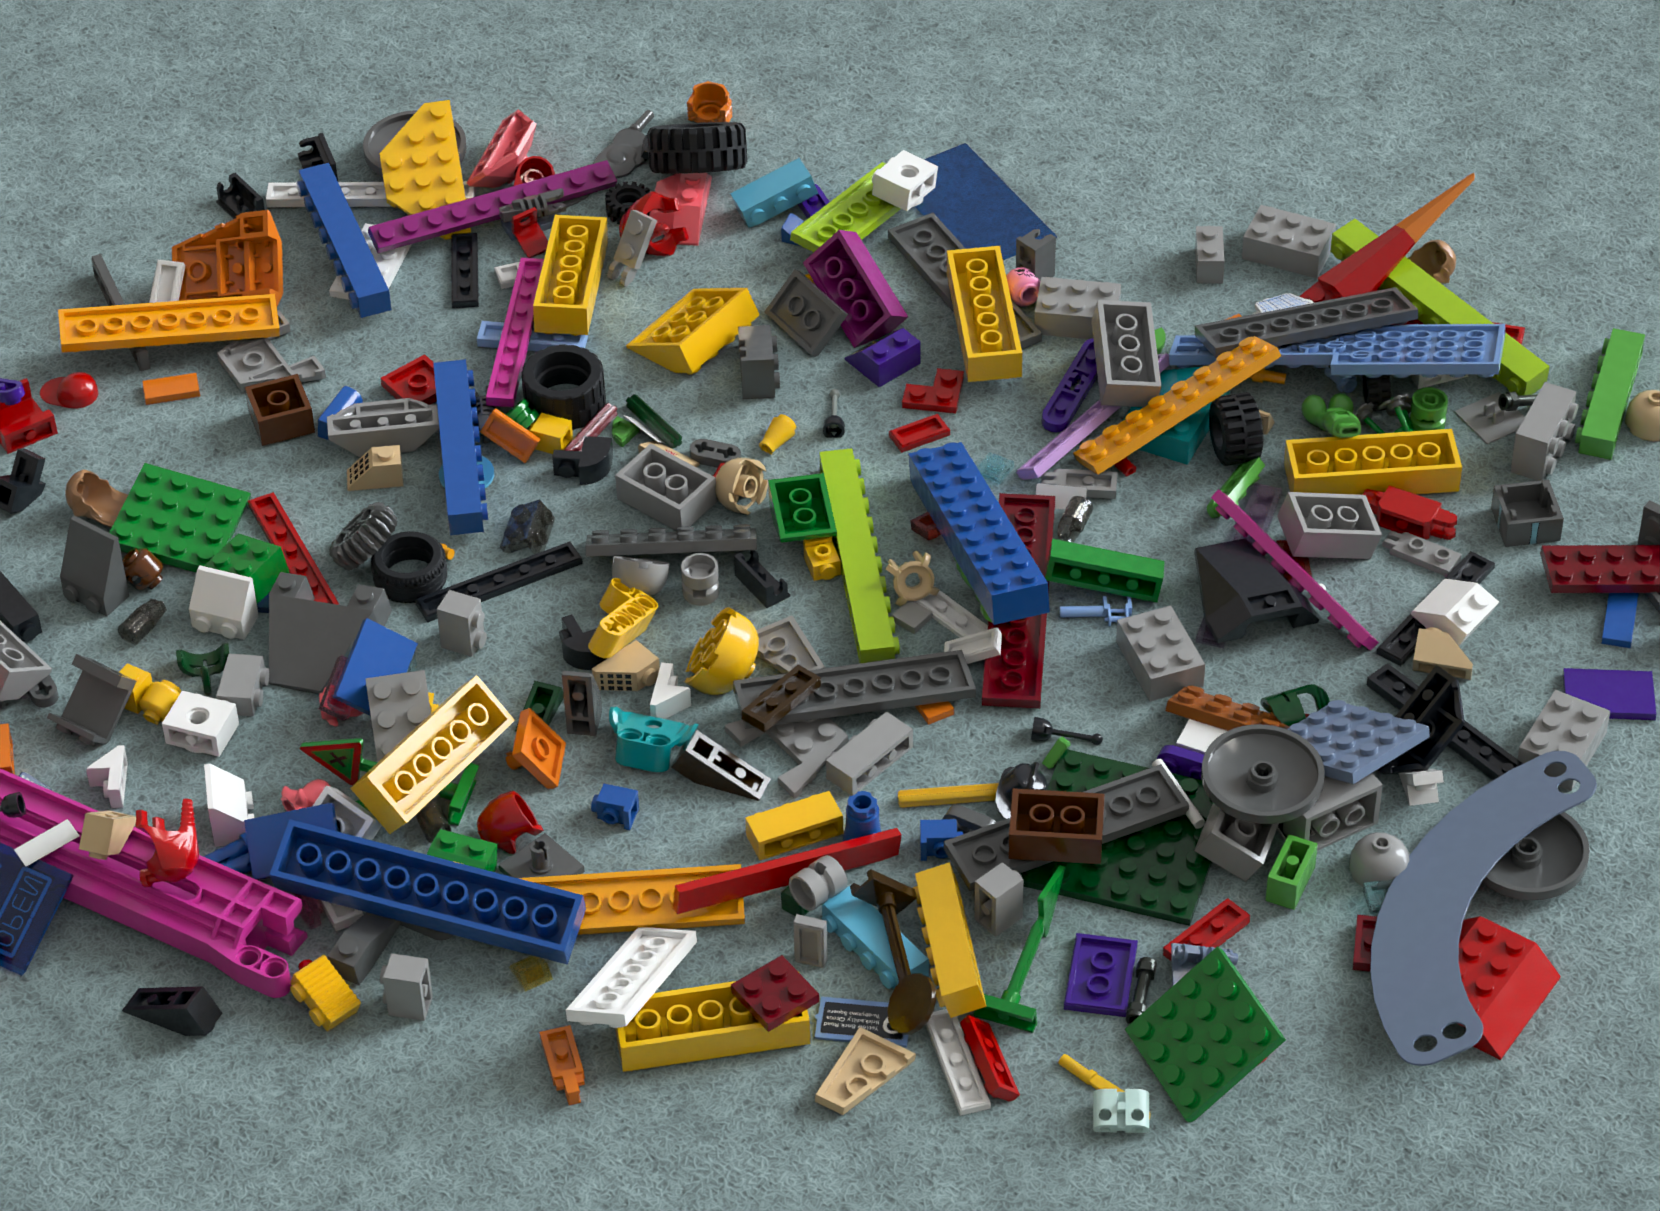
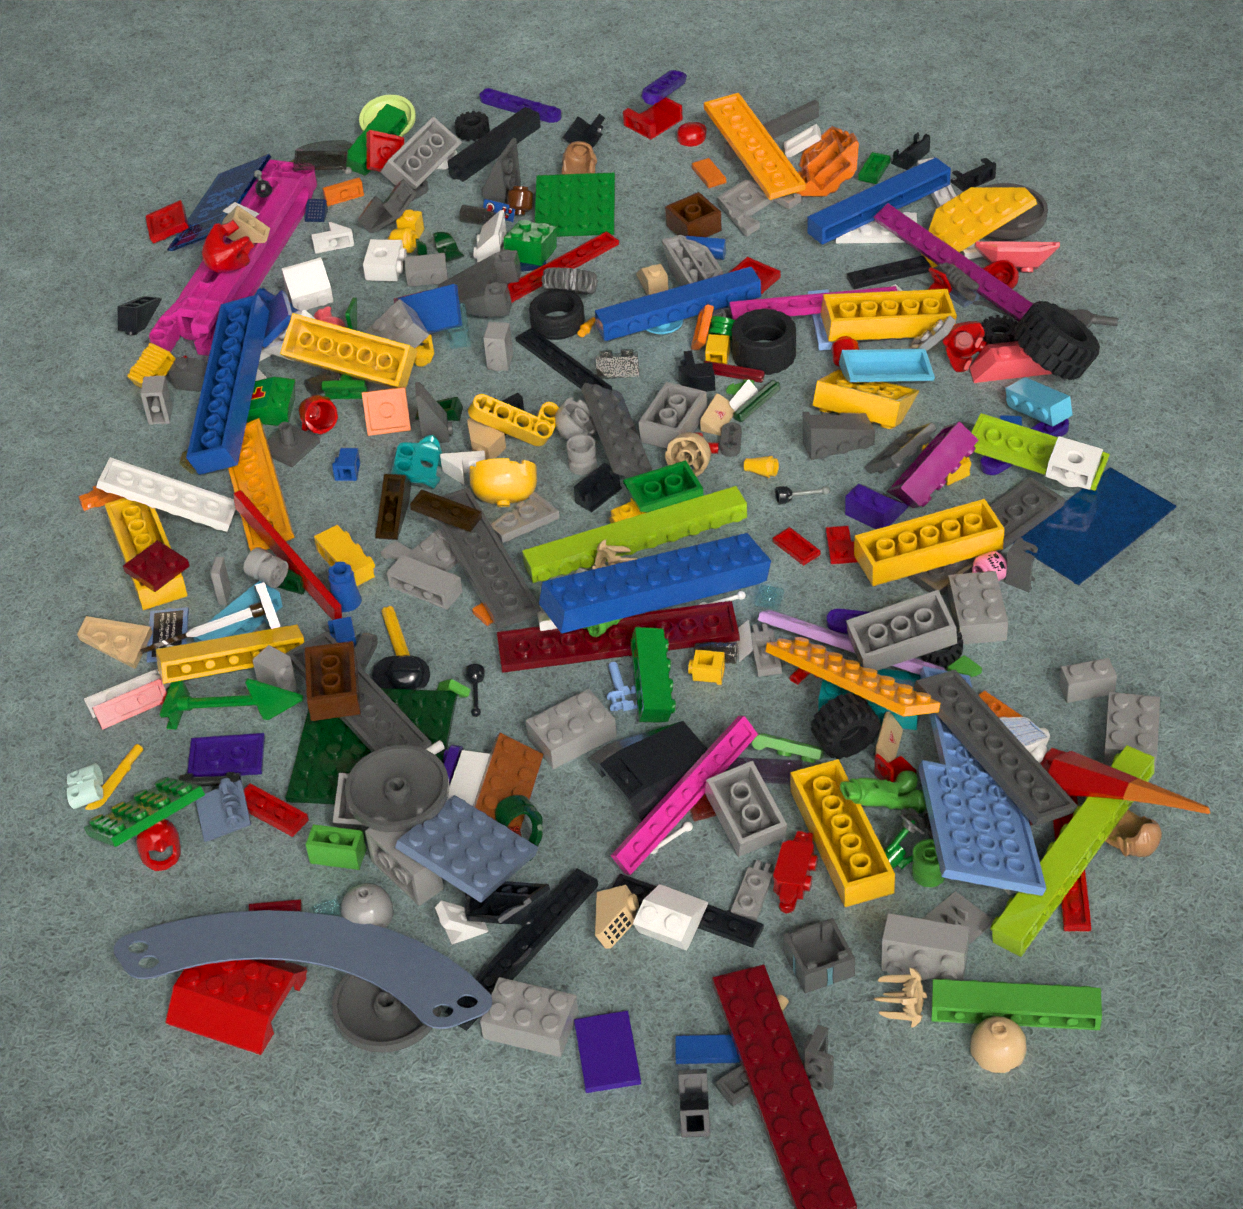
camera: 80 degrees right, 0 degrees up
orange hair [687,81,732,123] -> none
pearl dark grey bar [1498,392,1538,411] -> none
none -> blue sticker [482,199,515,222]
none -> yellow brick [688,650,725,685]
none -> red head [831,336,859,367]
none -> medium azure slope [839,349,935,382]
none -> red bracket [874,753,917,782]
none -> tan piece [874,968,927,1027]

